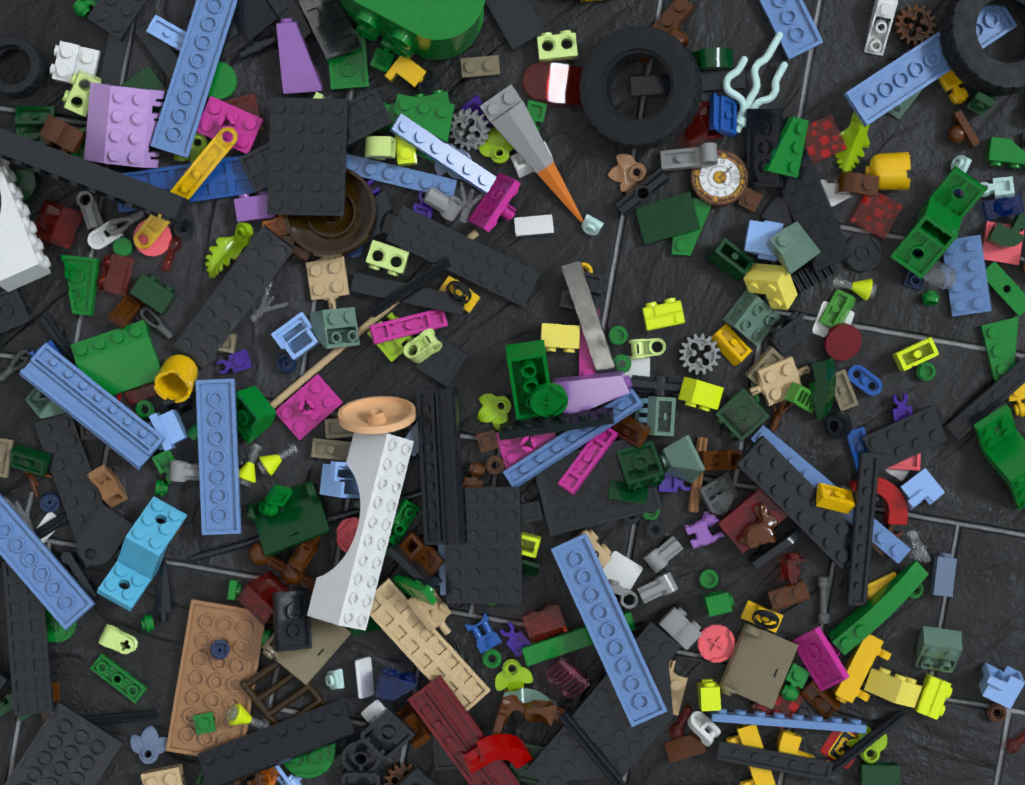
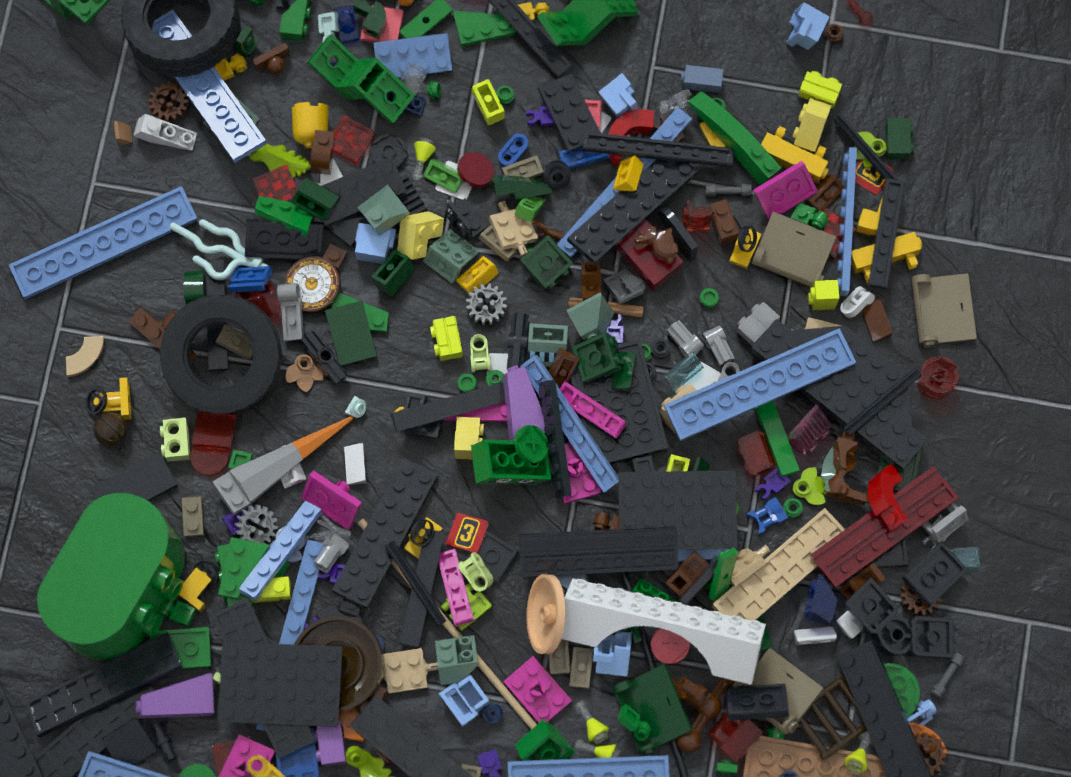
camera: 90 degrees left, 15 degrees down
clear plant [250,281,289,323] -> none
light aqua plate [325,668,345,690] -> none
yellowish green brick [365,136,396,160] -> none
yellowish green brick [366,240,410,277] -> none
reddish brown plate [476,429,500,453] -> none
lime plate [477,393,512,431] -> none
lime plate [478,128,514,164] -> none
reddish brown plate [485,456,504,475] -> none
clear red bar [669,705,692,739] -> none
neon yellow brick [678,377,724,412] -> none
medium lavender animal [684,511,725,549] -> none
coral tile [697,624,735,663] -> none
green brick [702,589,734,617] -> none
sand green slope [914,626,963,673] -> none
light aqua plate [951,155,972,173] -> none
none -> dark tan plate [215,324,253,360]
none -> dark green brick [291,178,339,222]
none -> sticker [446,513,488,553]
none -> clear light blue tile [664,352,704,391]

